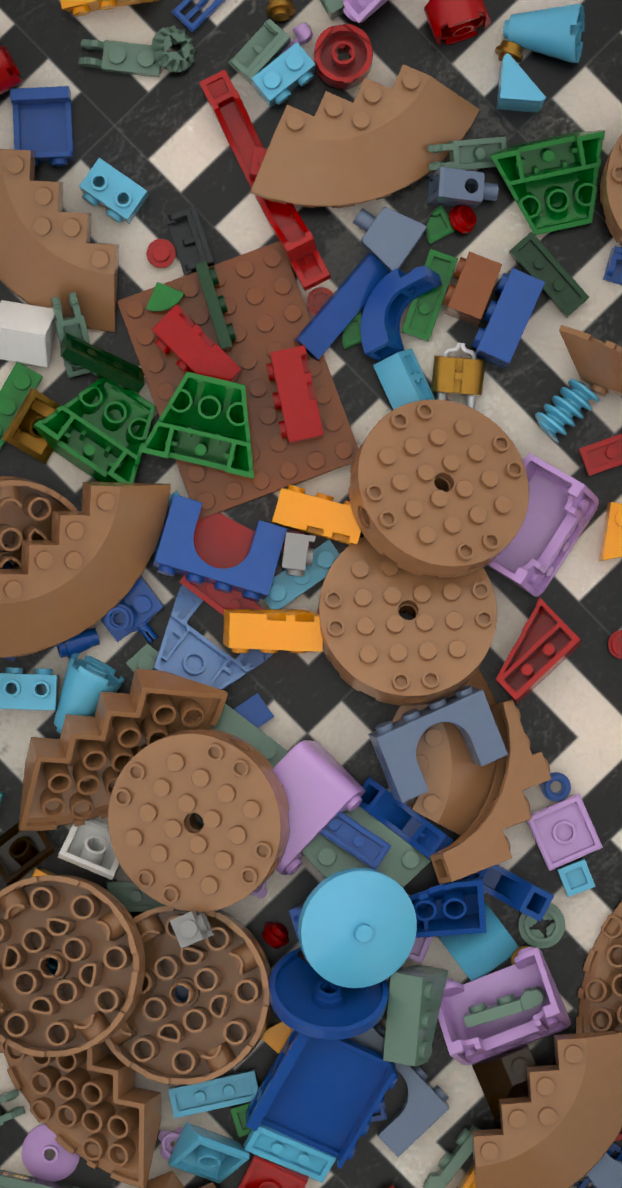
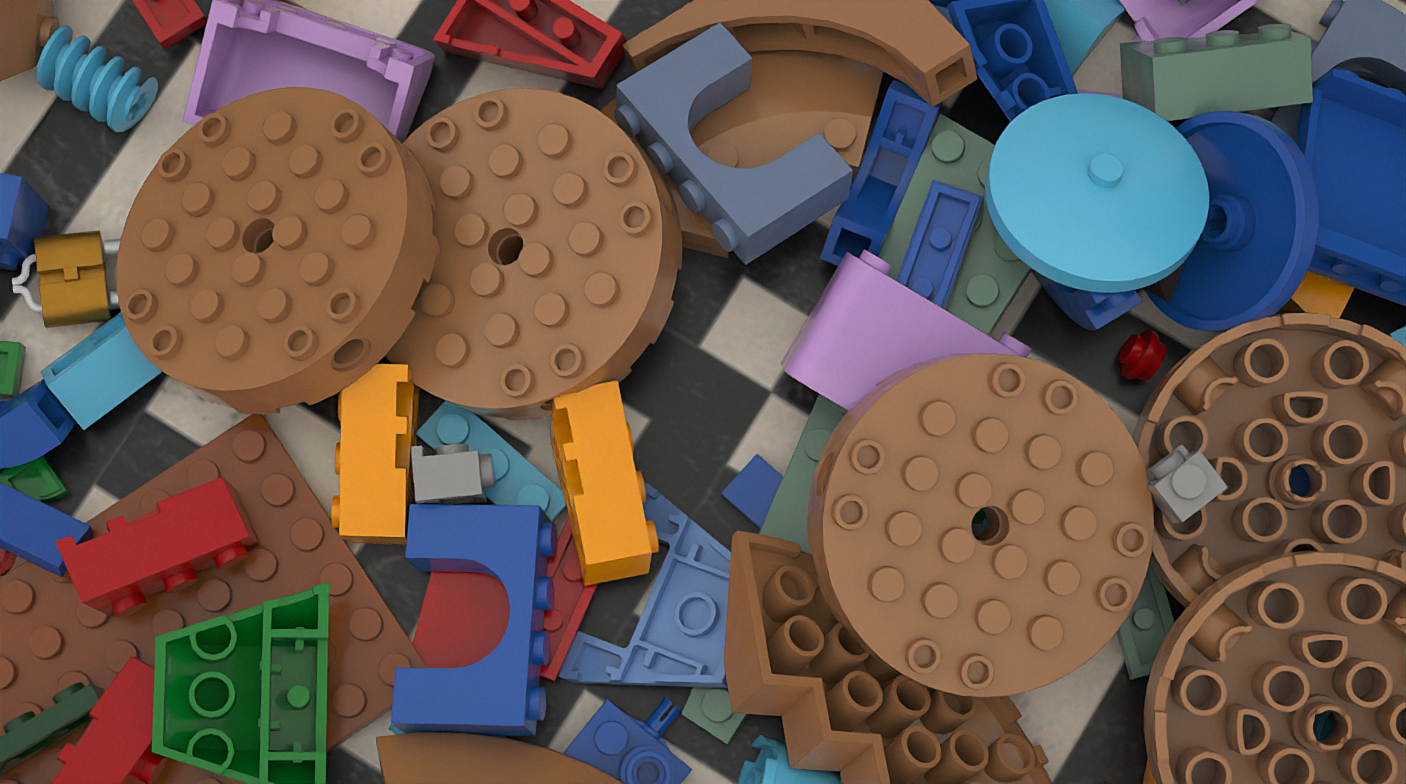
camera: 105 degrees left, 10 degrees down
white slope [58,819,120,880] -> none

